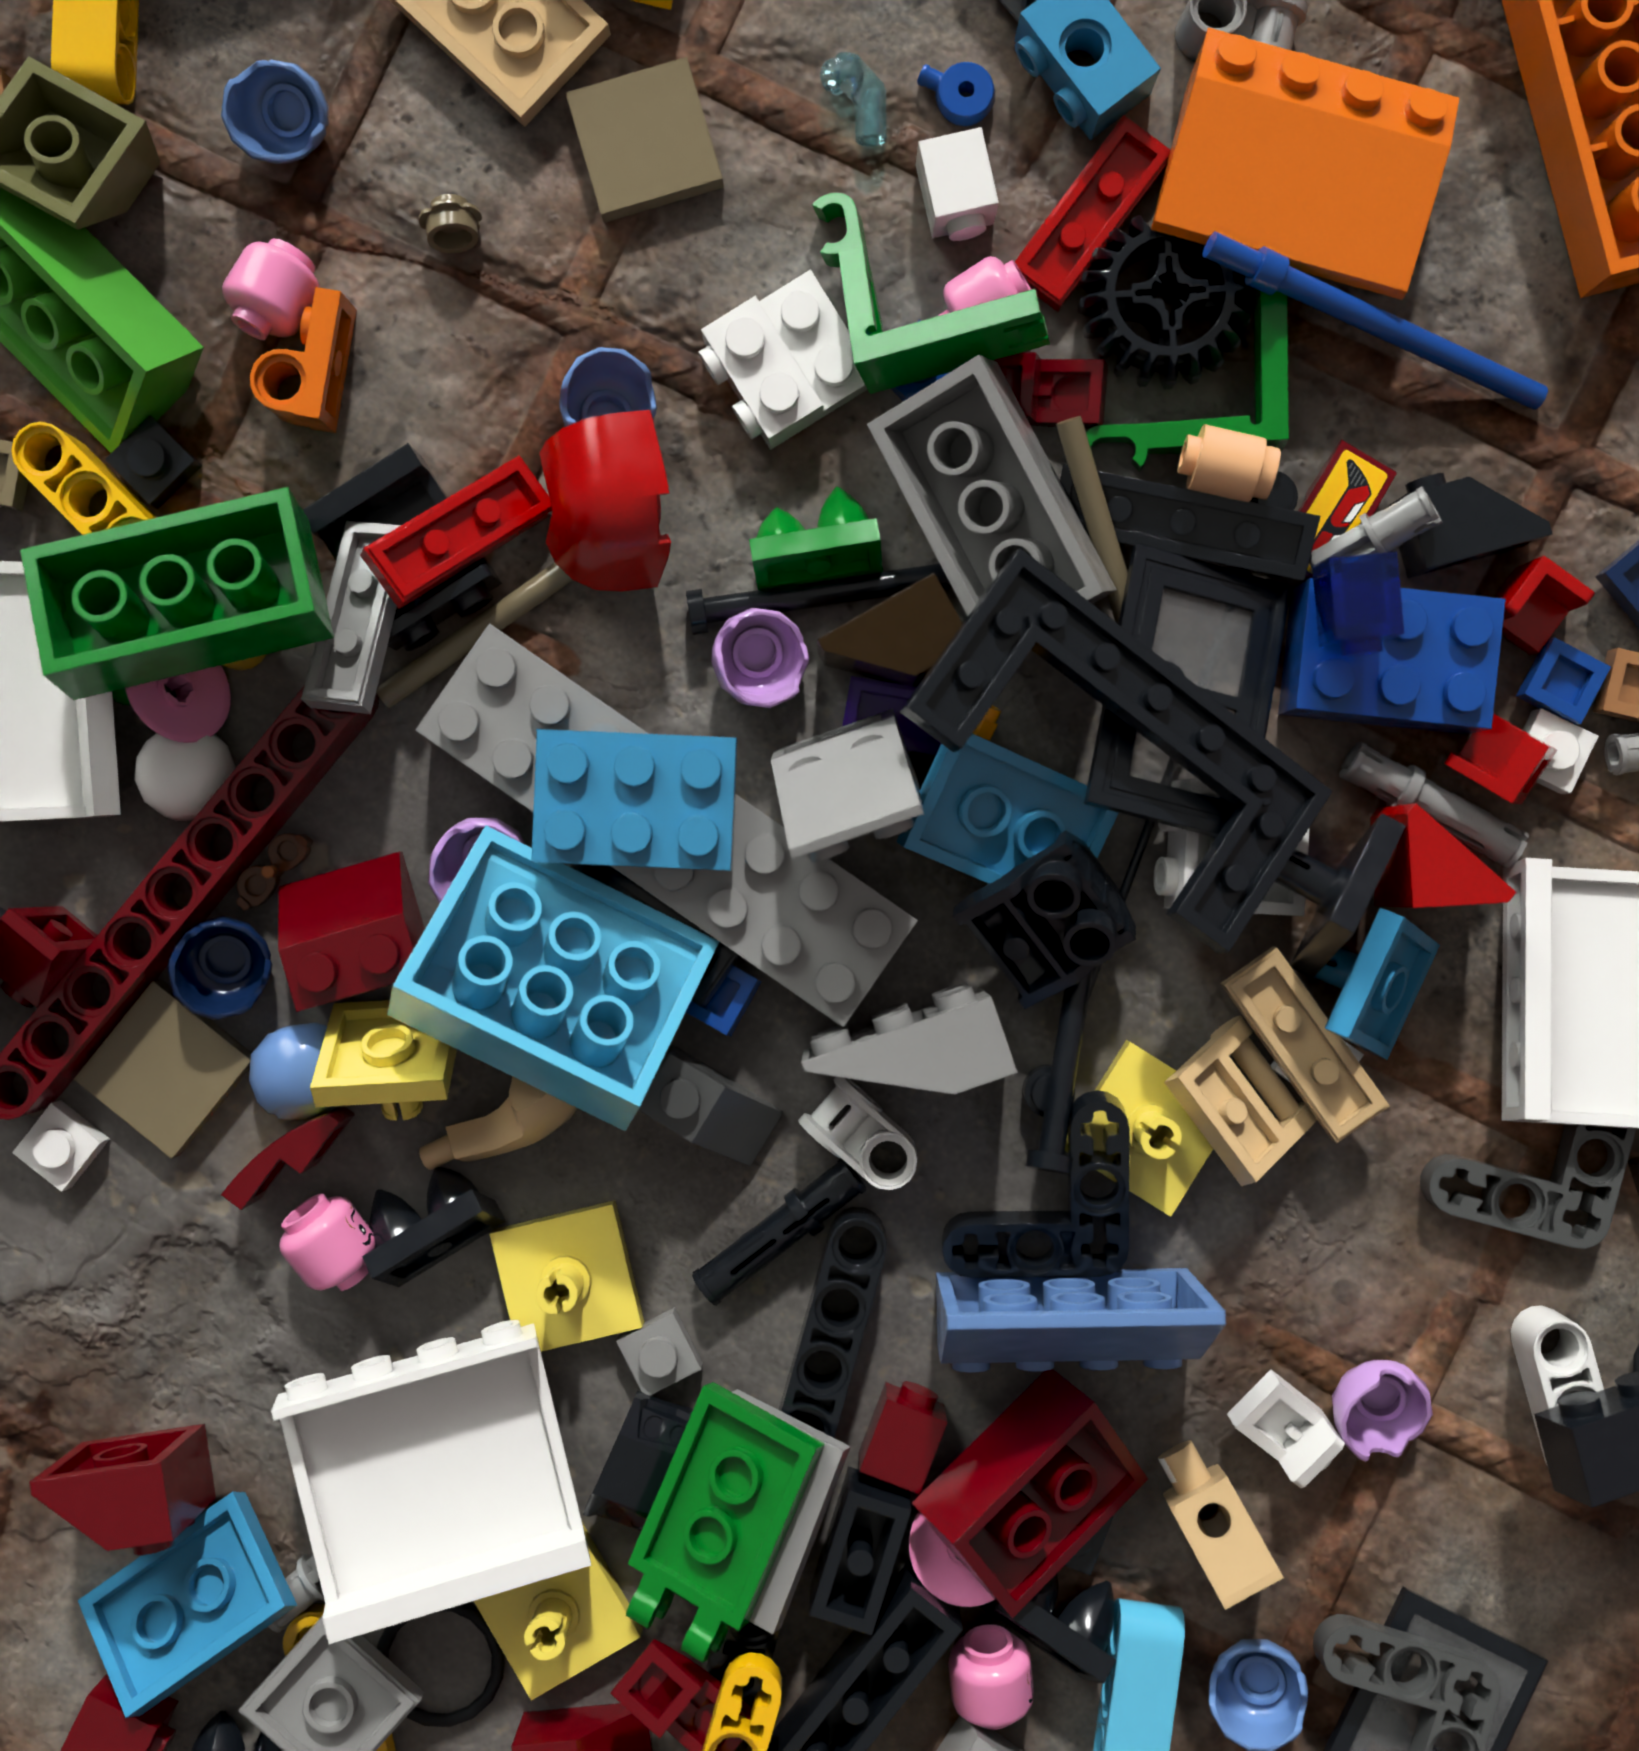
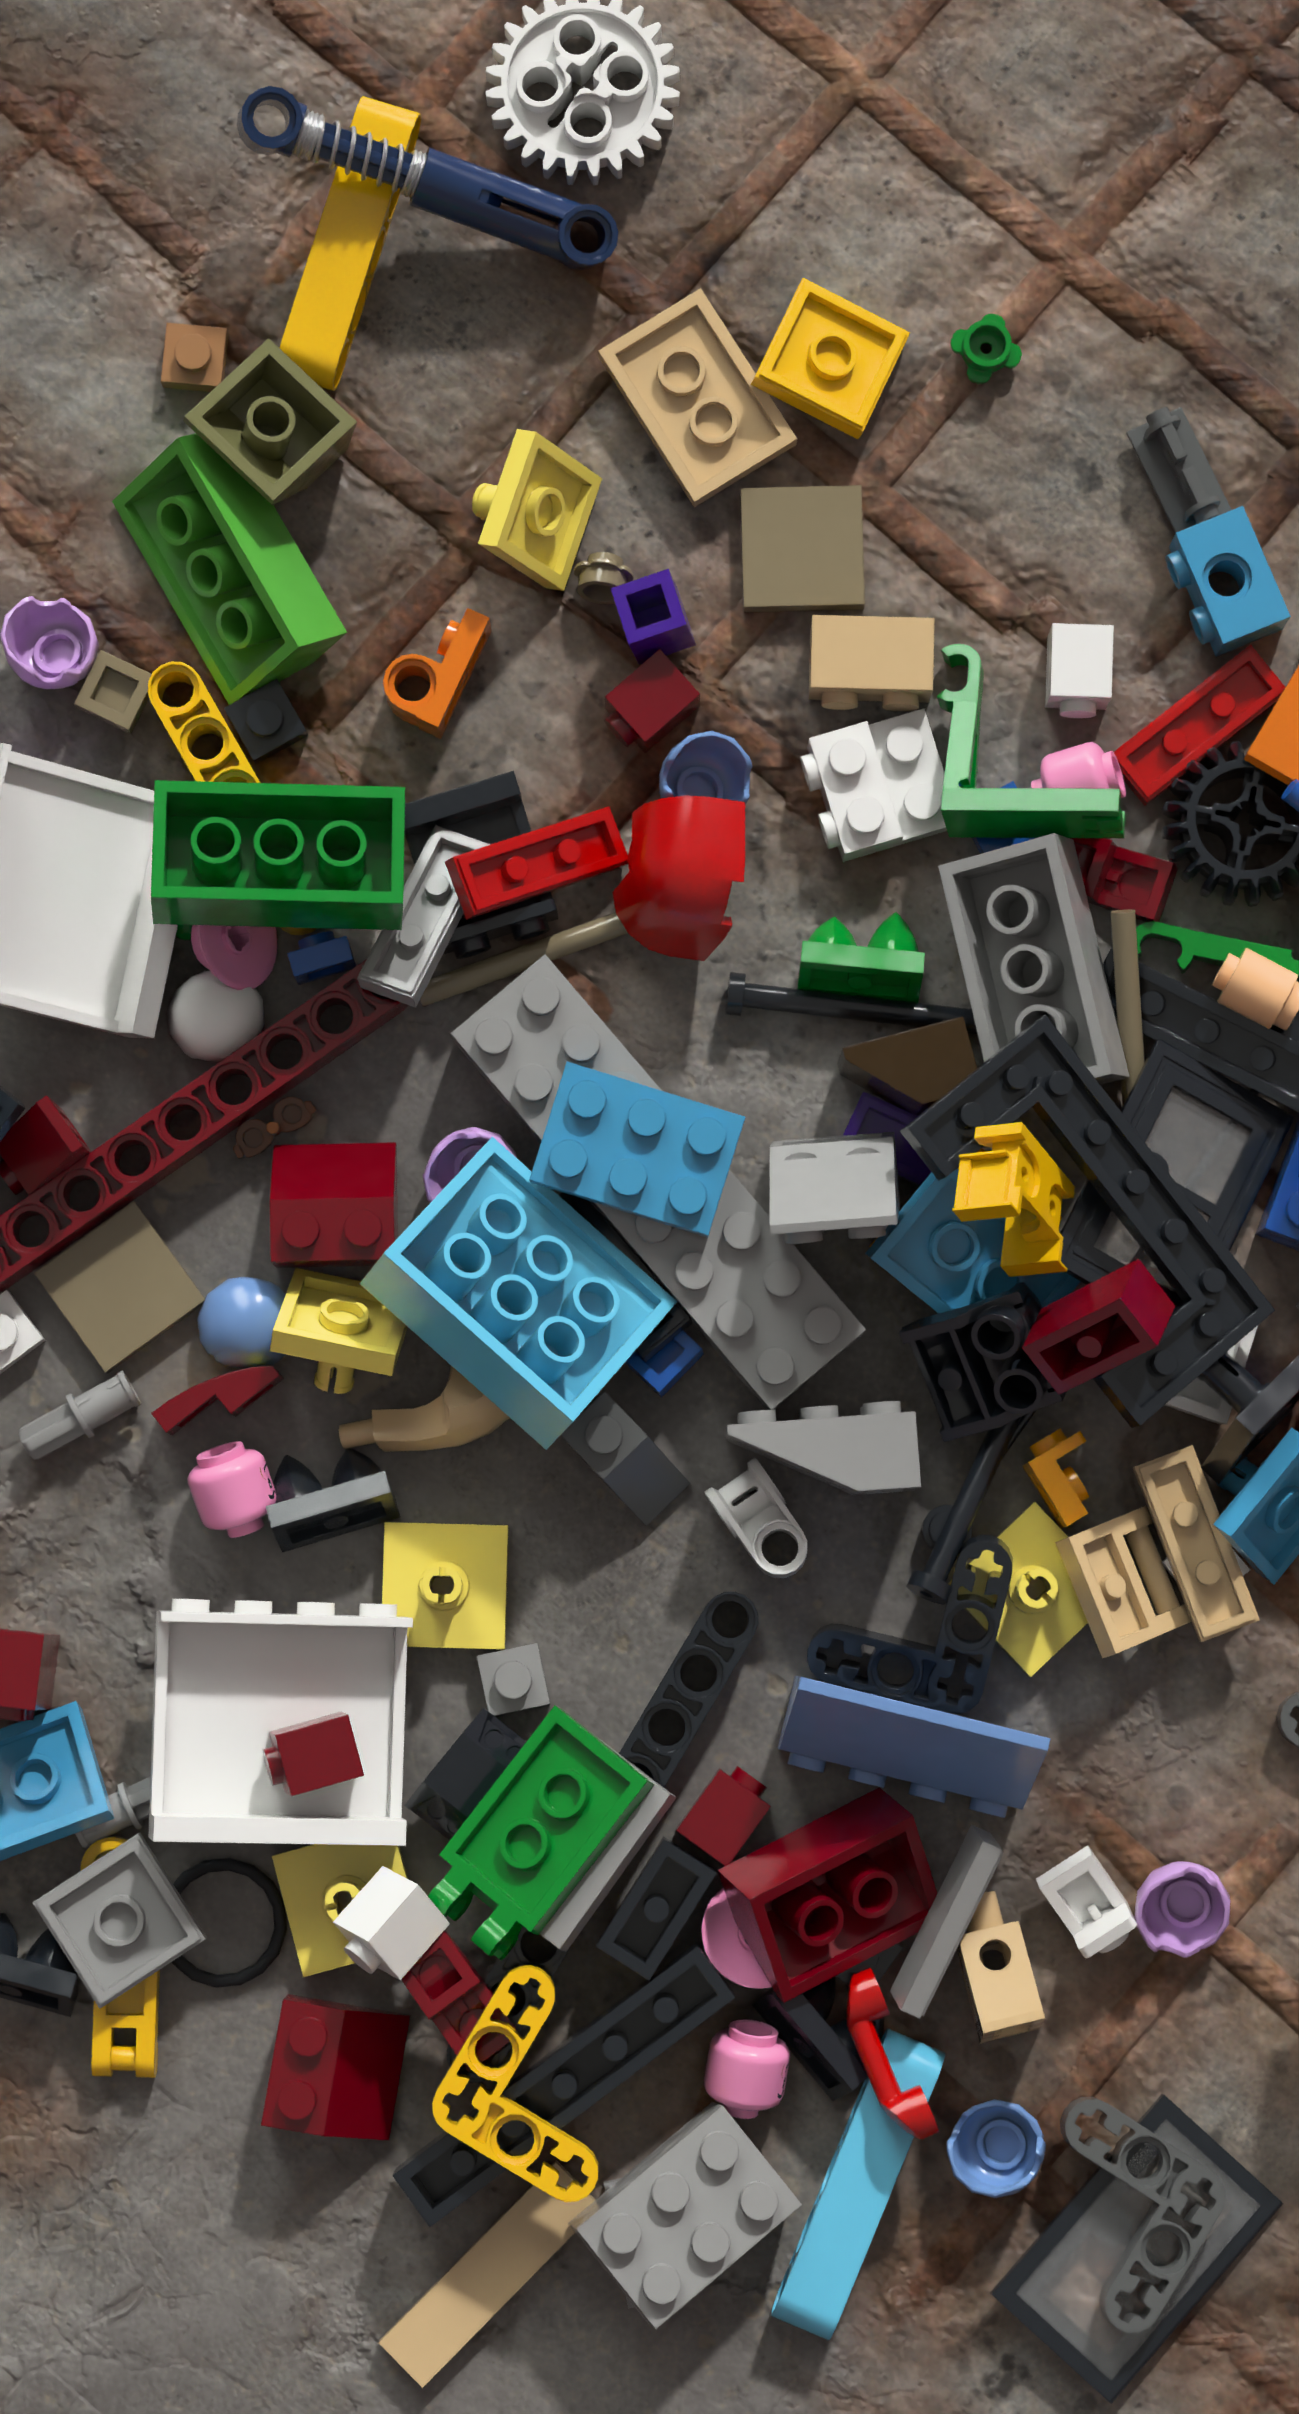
camera: 15 degrees right, 5 degrees down
dark blue hair [168,916,273,1020] -> none
medium blue hair [221,60,329,164] -> none
bright pink head [222,238,320,340] -> none
black pin [692,1158,867,1306] -> none
lavender hair [711,608,809,708] -> none
clear light blue arm [820,52,887,146] -> none
blue piece [917,62,995,126] -> none
none -> light grey axle [18,1370,141,1460]
none -> dark red brick [263,1712,364,1797]
none -> blue plate [287,931,356,985]
none -> white brick [333,1866,450,1980]
none -> light yellow tile [472,429,602,591]
none -> dark red brick [604,649,700,753]
none -> dark purple brick [610,569,696,665]
none -> tan brick [809,615,934,711]
none -> red bar [847,1968,939,2140]
none -> light grey tile [890,1824,1004,2019]
none -> yellow piece [952,1122,1075,1277]
none -> dark red brick [1022,1259,1175,1395]
none -> light orange bracket [1022,1428,1089,1529]

